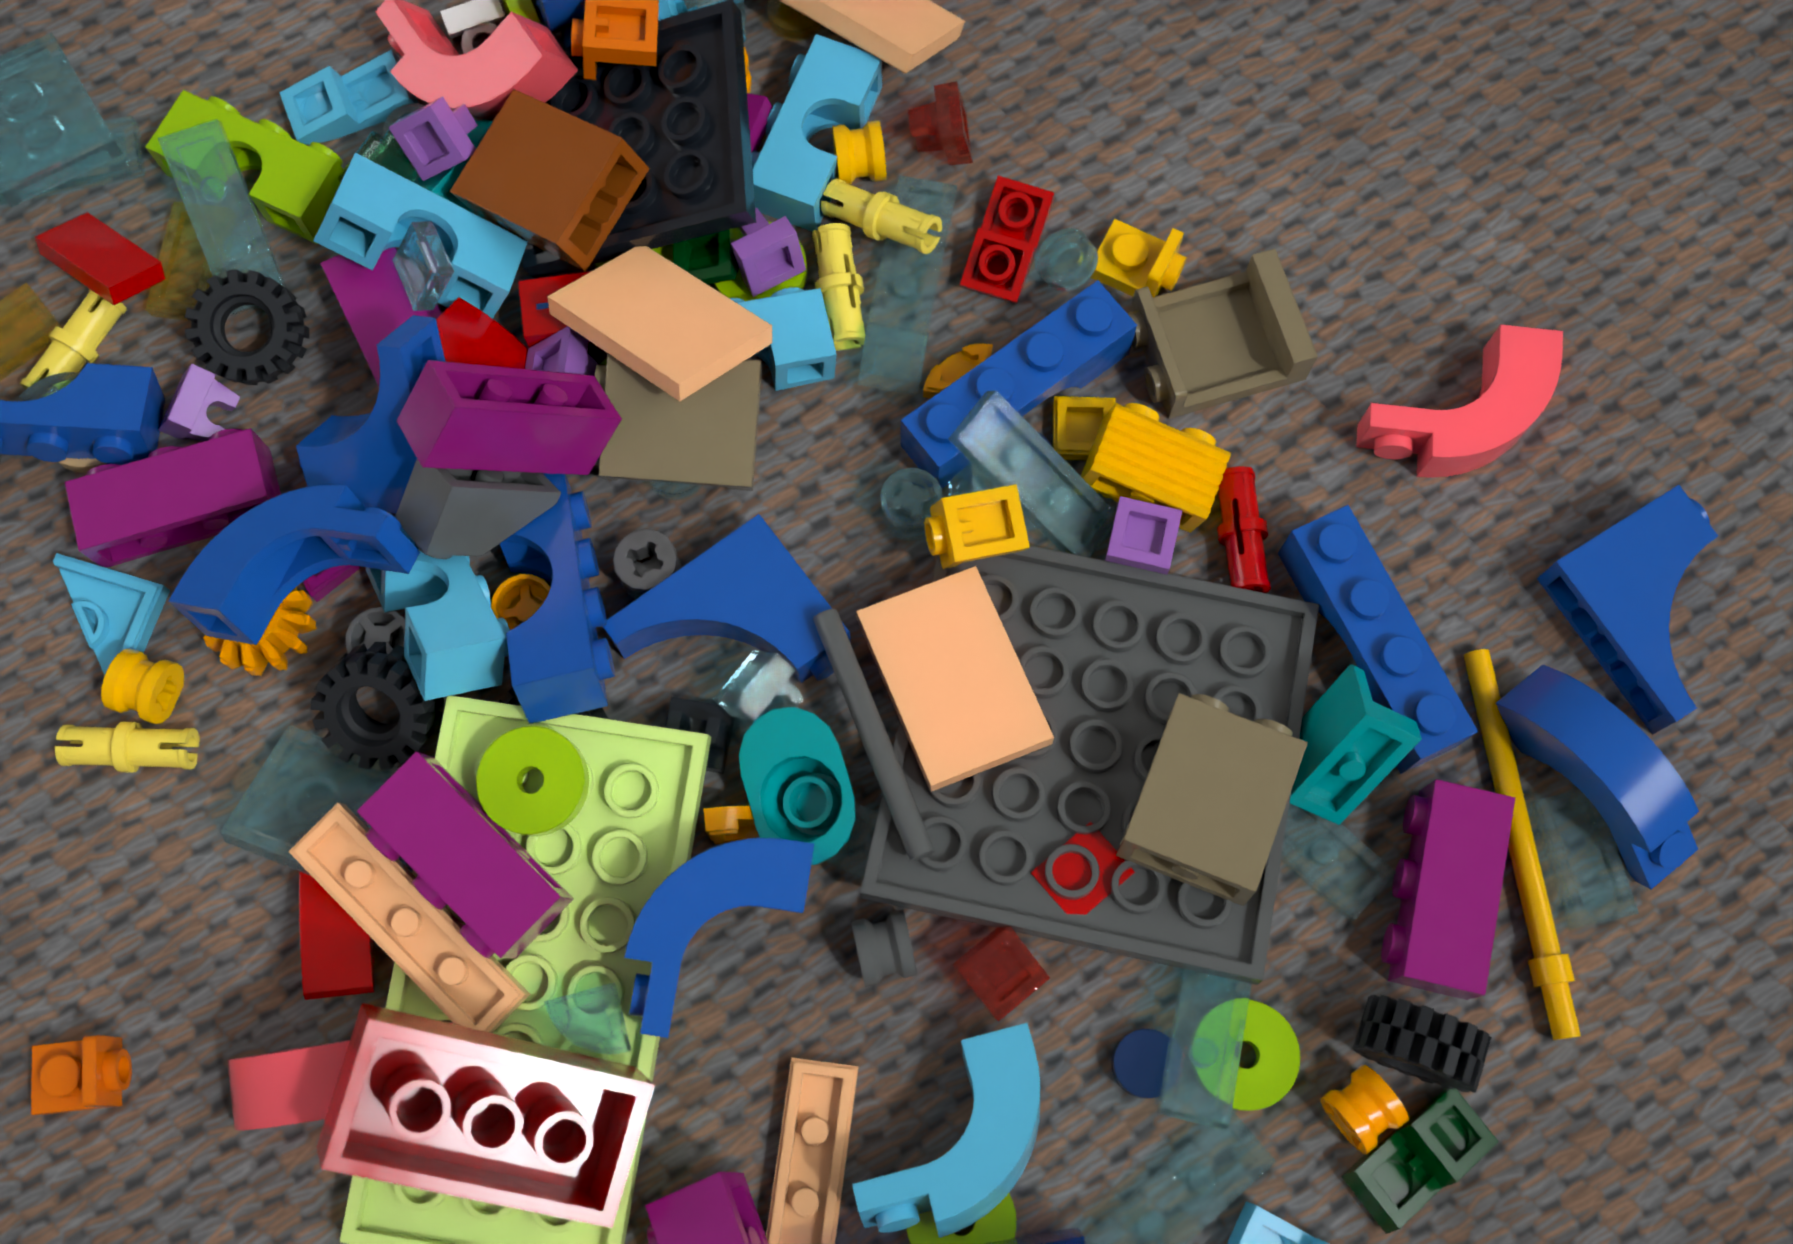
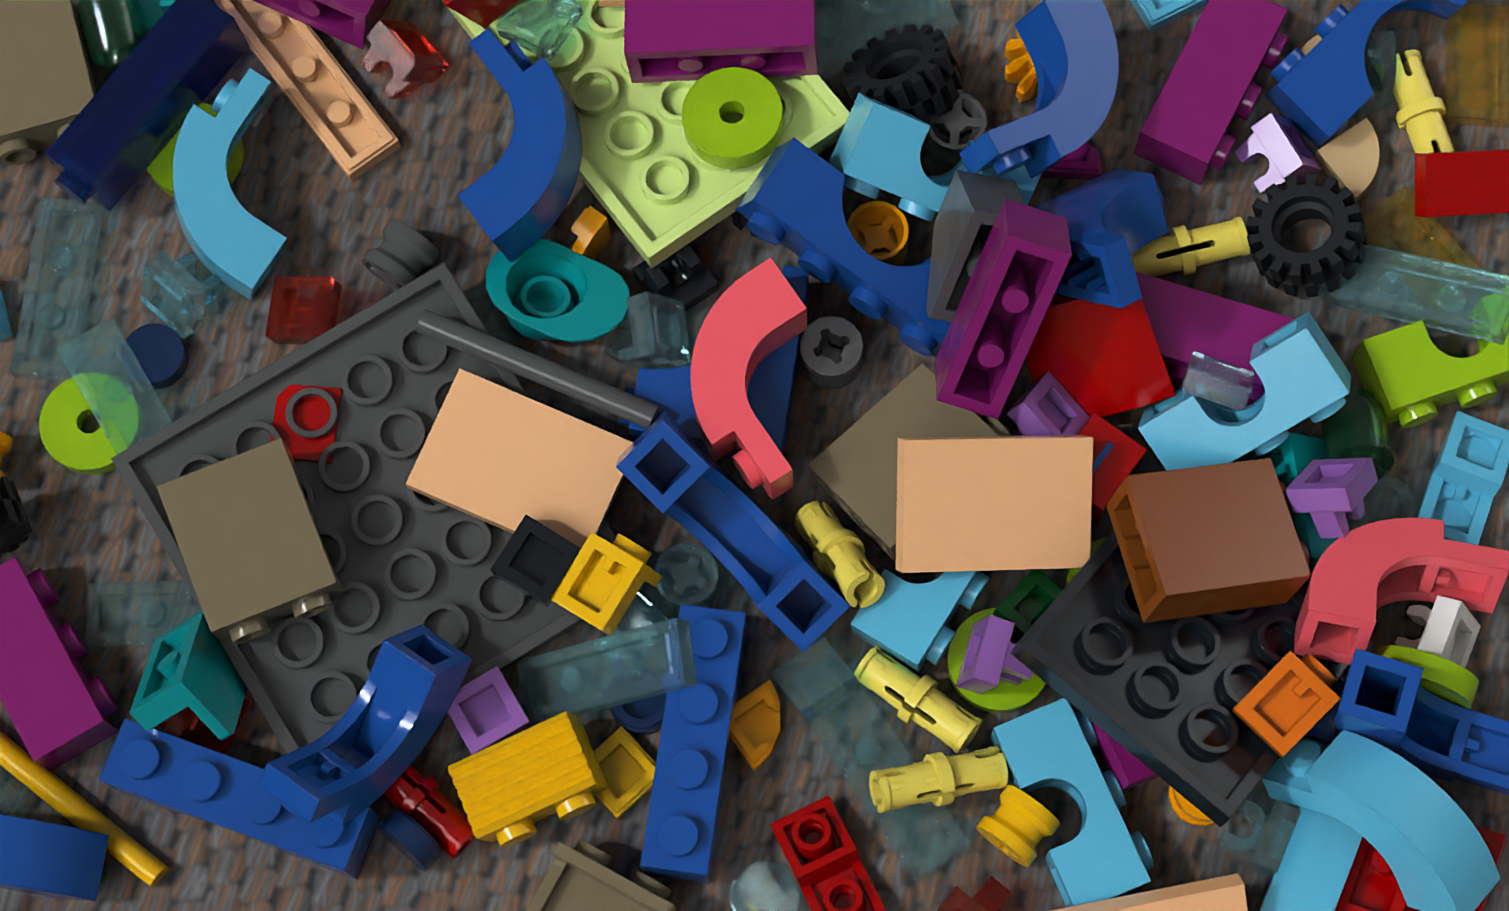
camera: 140 degrees right, 0 degrees up
none -> clear light blue tile [140,251,221,339]
none -> blue arch [259,624,472,825]
none -> clear red tile [361,19,449,99]
none -> dark blue tile [378,809,442,872]
none -> black tile [490,515,581,608]
none -> blue arch [616,411,850,652]
none -> coral arch [691,258,807,500]
none -> light yellow pin [794,501,885,608]
none -> light yellow pin [1131,216,1250,277]
none -> tan tile [1314,117,1380,202]

